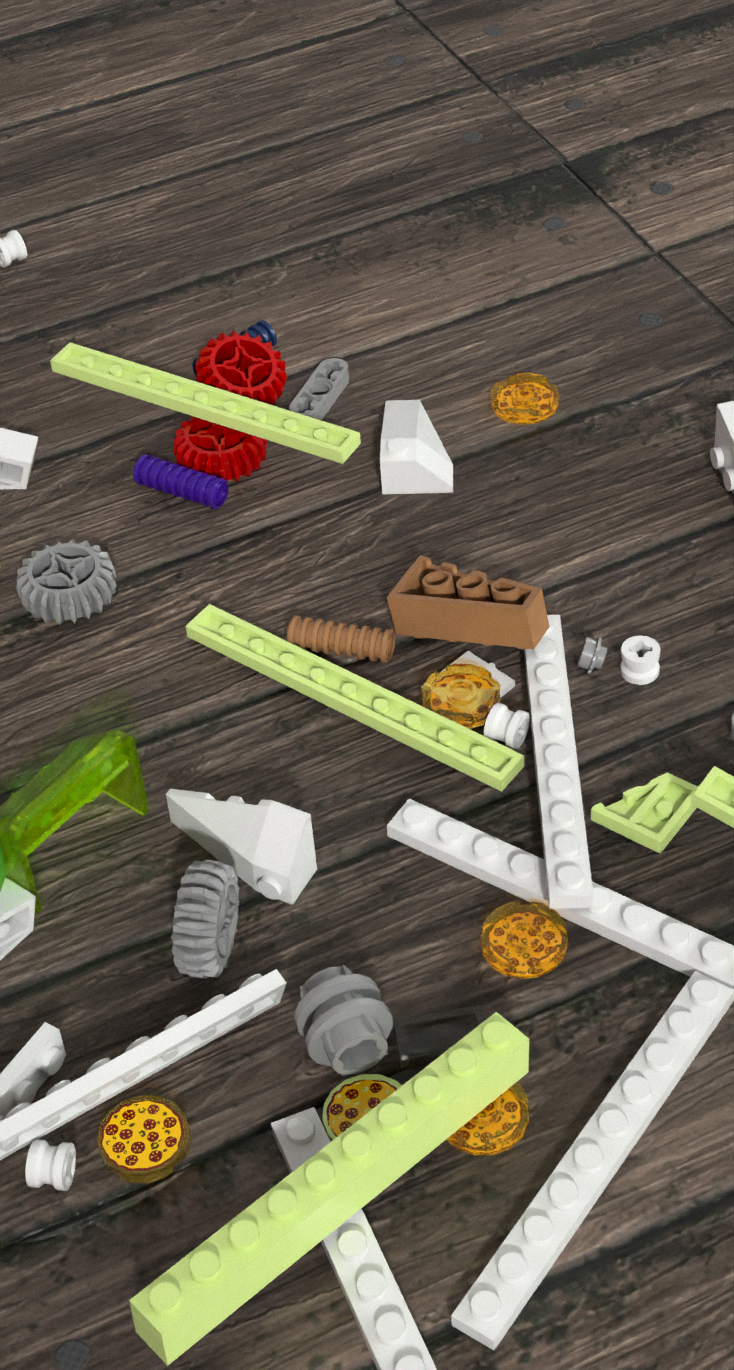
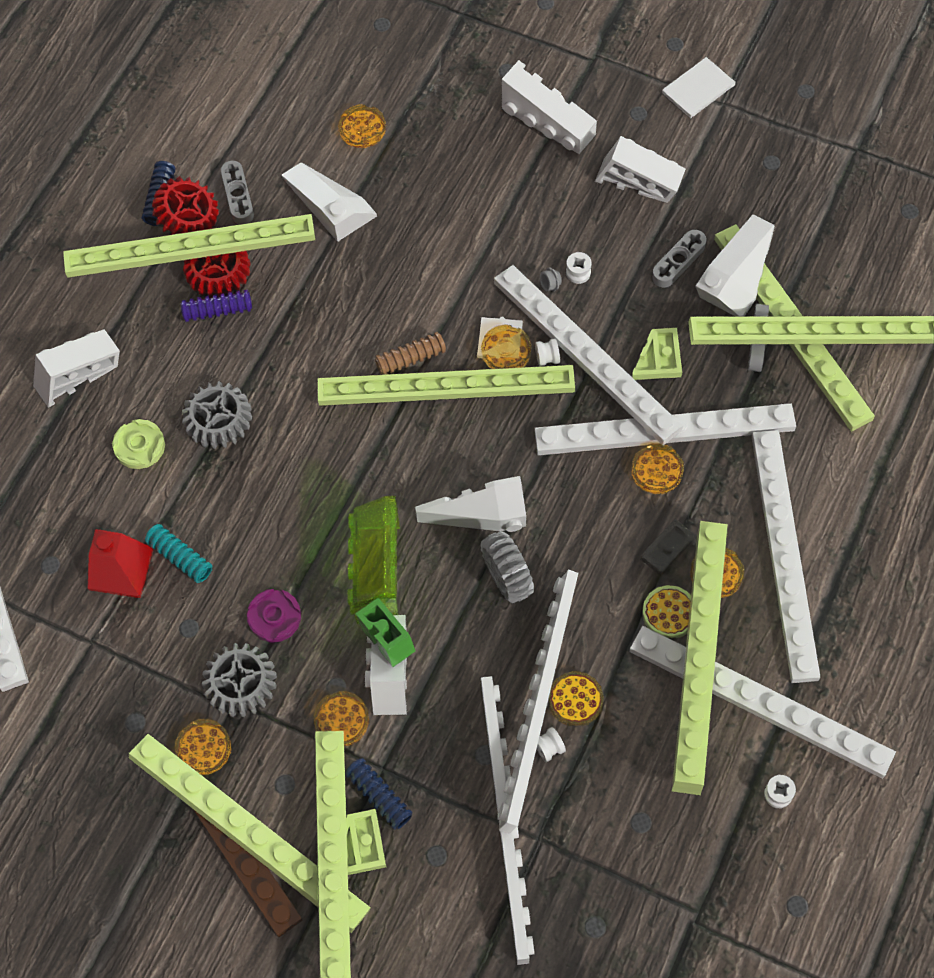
camera: 40 degrees left, 20 degrees up
light grey piece [294,965,393,1076] -> none
medium nougat wedge [387,555,550,649] -> none

